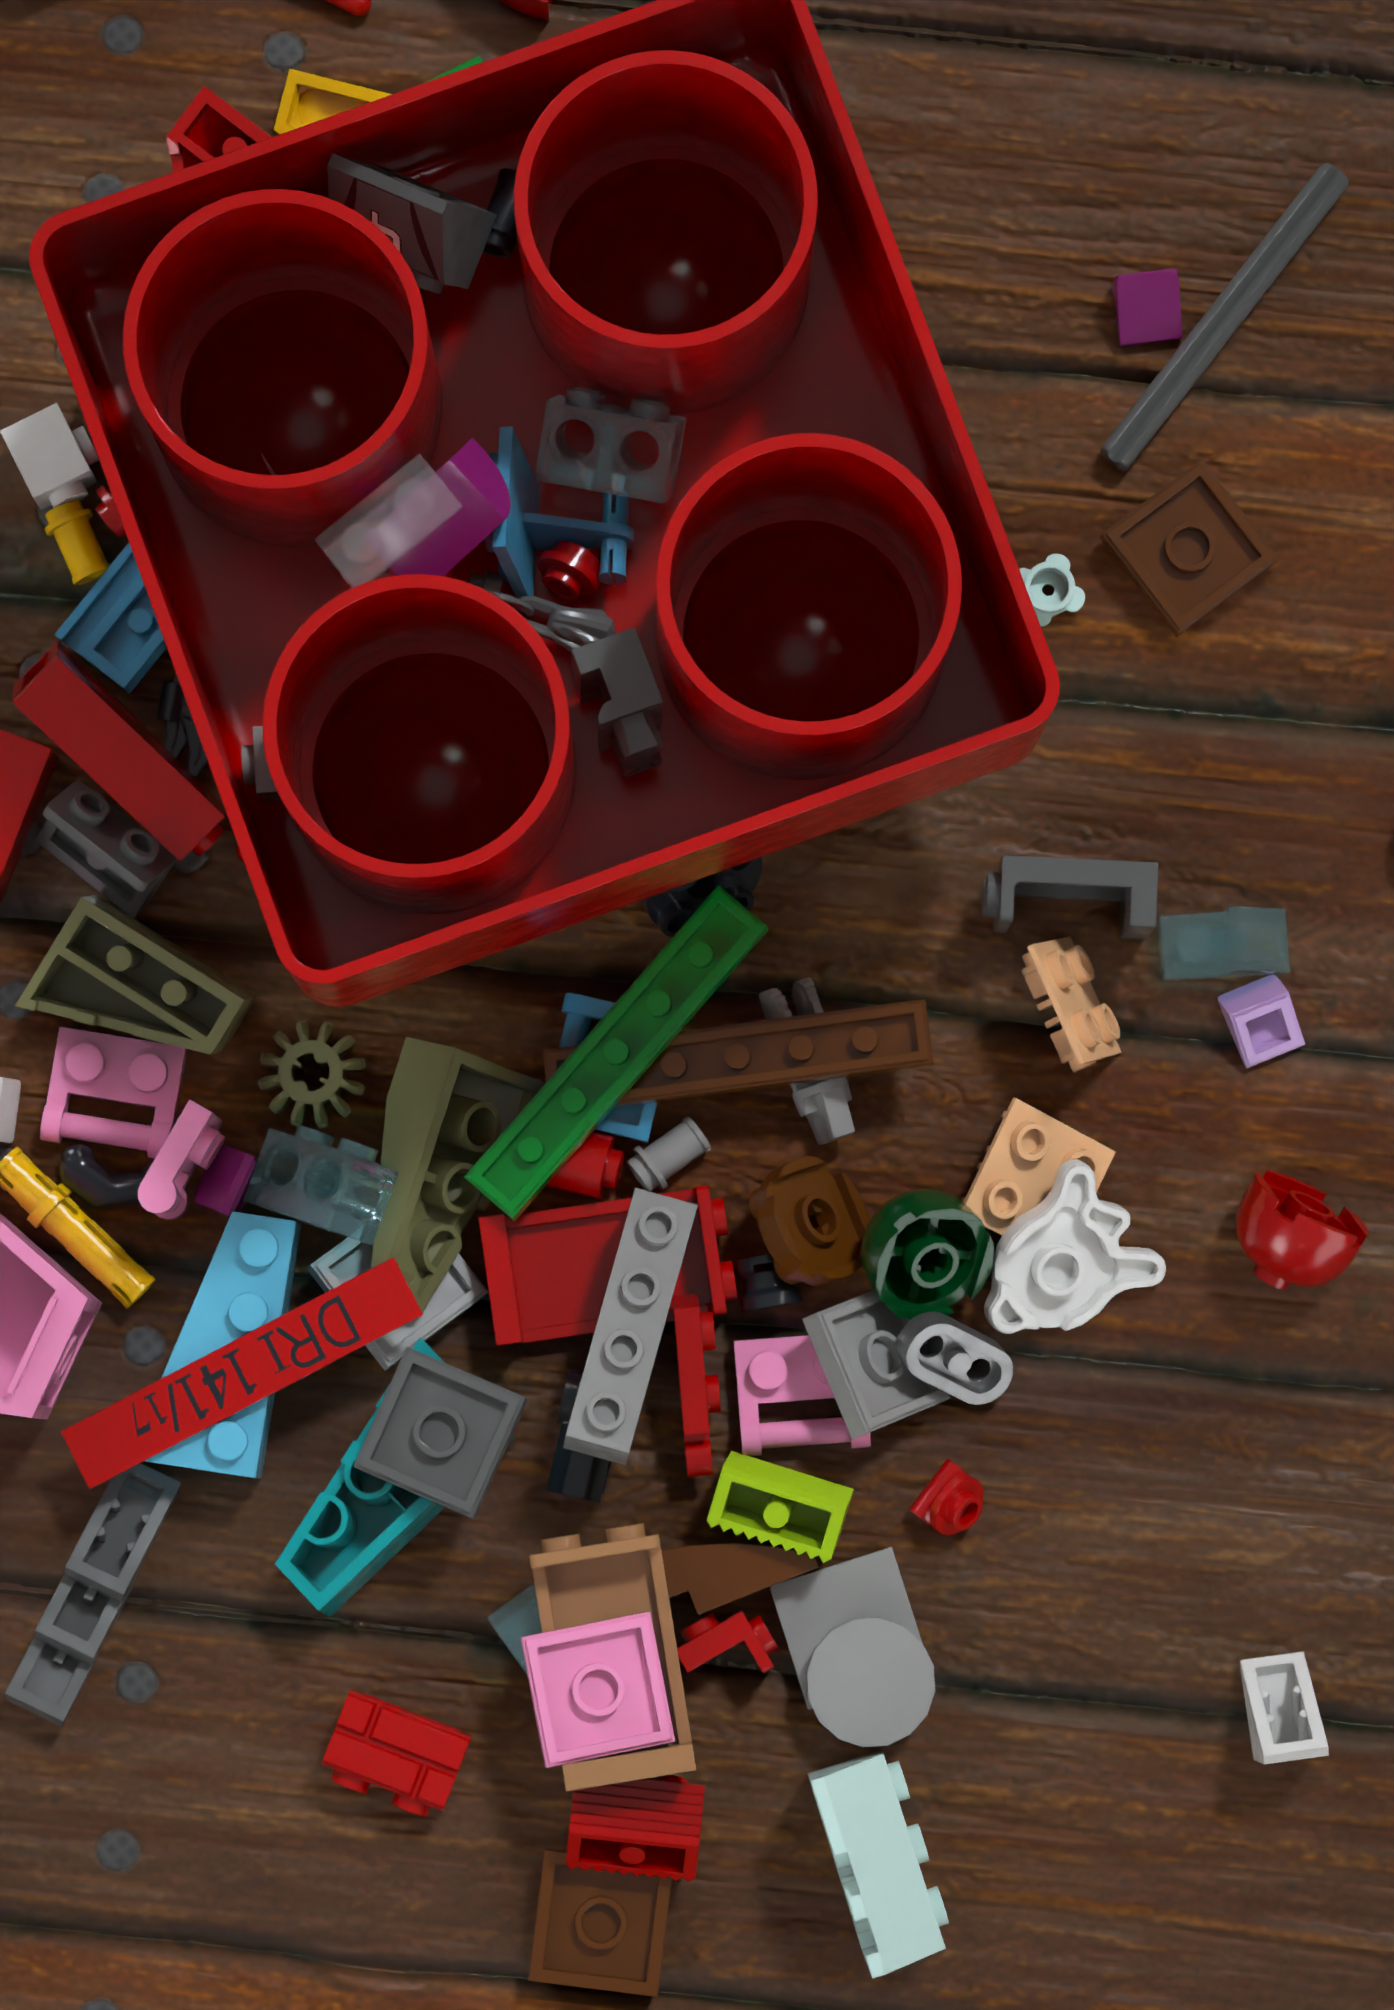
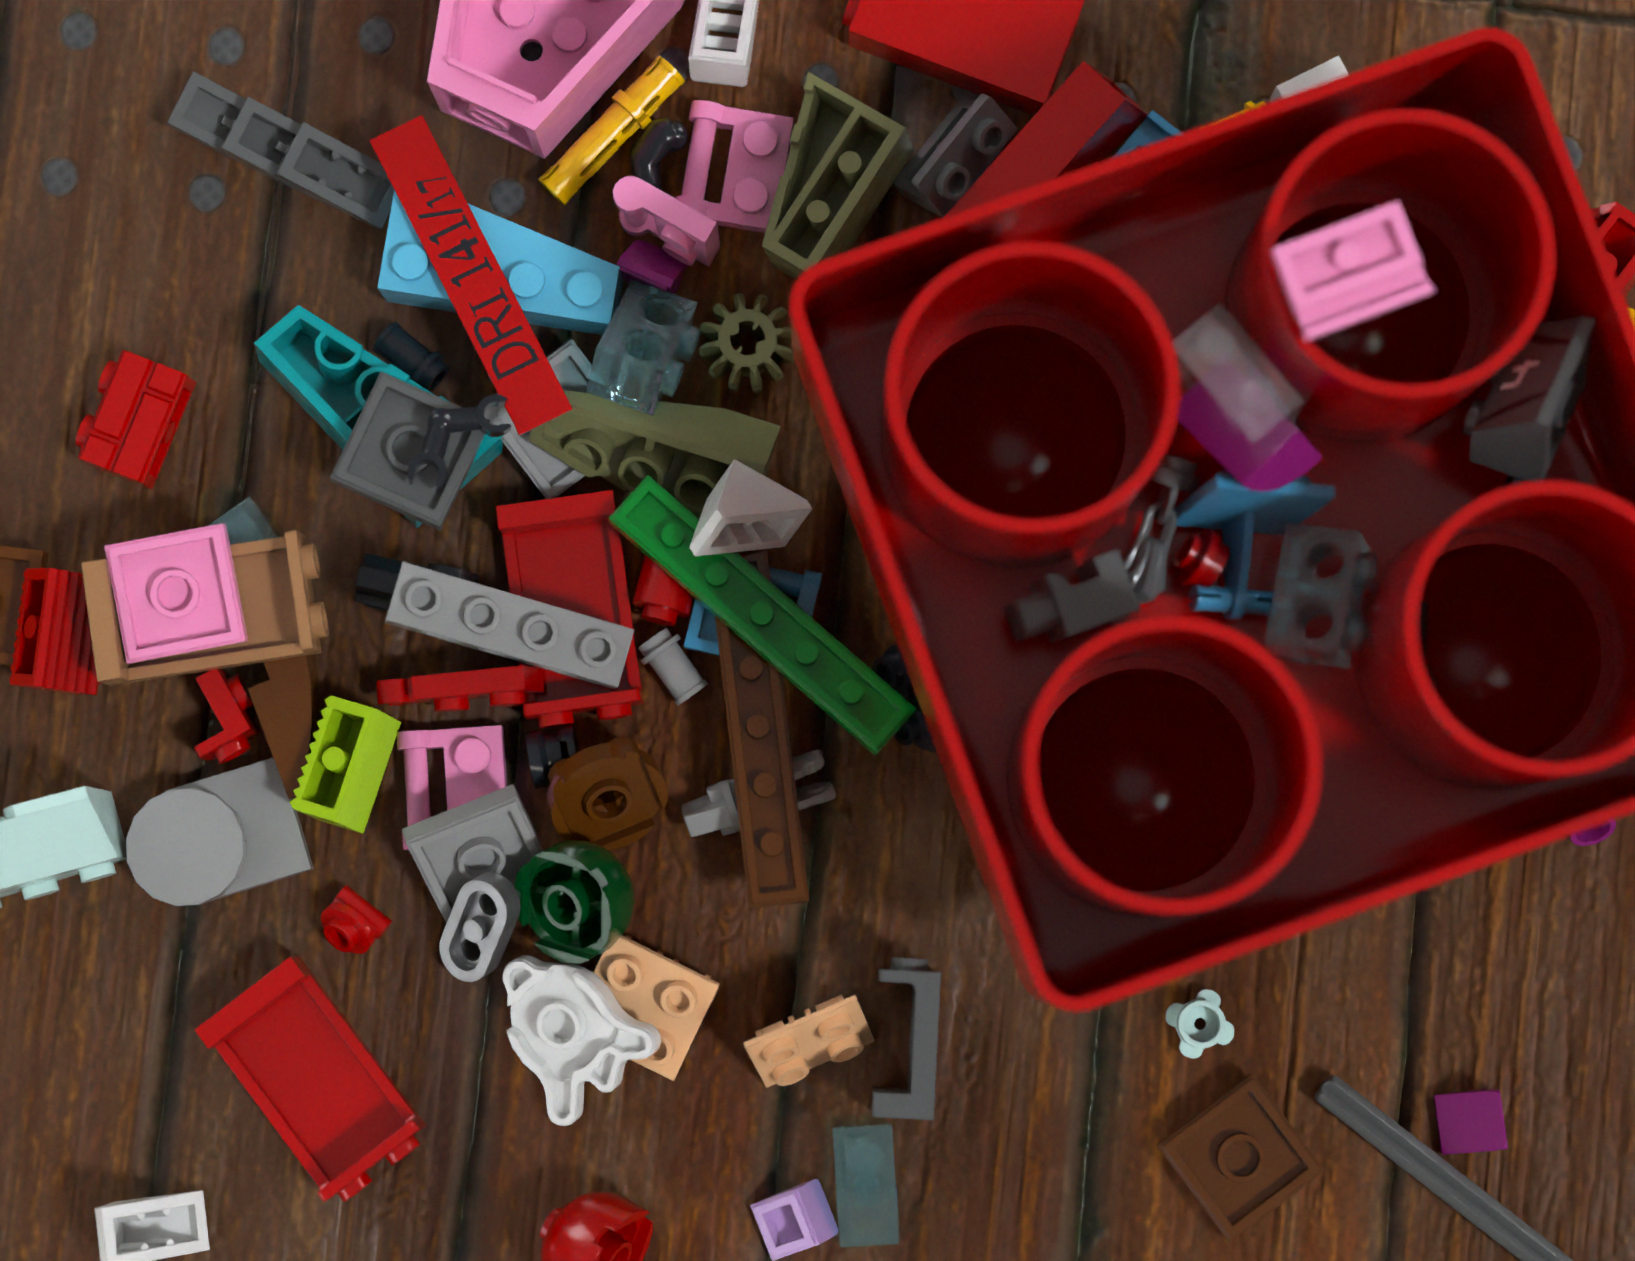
camera: 95 degrees right, 0 degrees up
none -> red panel [194,956,426,1203]
none -> black pin [373,322,450,392]
none -> black arm [407,394,511,492]
none -> white slope [689,459,812,556]
none -> bright pink plate [1269,201,1434,343]

